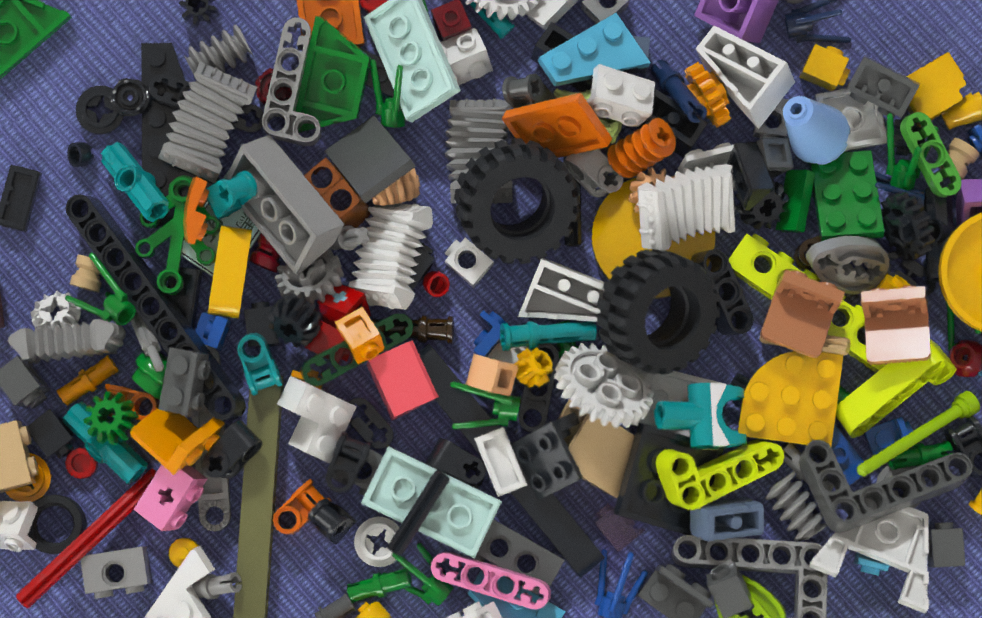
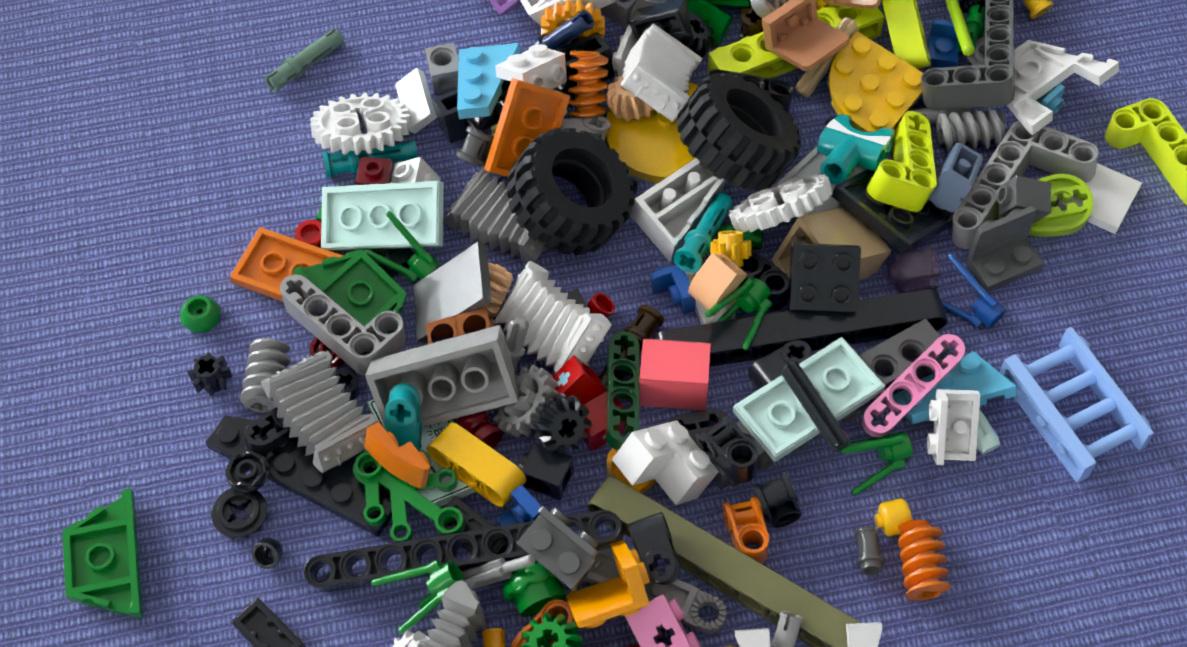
camera: 60 degrees left, 25 degrees down
tan wheel [69,254,102,293] -> none
teal piece [101,142,170,222] -> none
teal piece [237,333,283,396] -> none
light orange bracket [335,307,385,364] -> none
green pin [347,568,413,603] -> none
white gear [354,517,399,567] -> none
white brick [445,237,494,288] -> none
white tile [475,427,527,497] -> none
dark grey brick [928,522,966,568] -> none

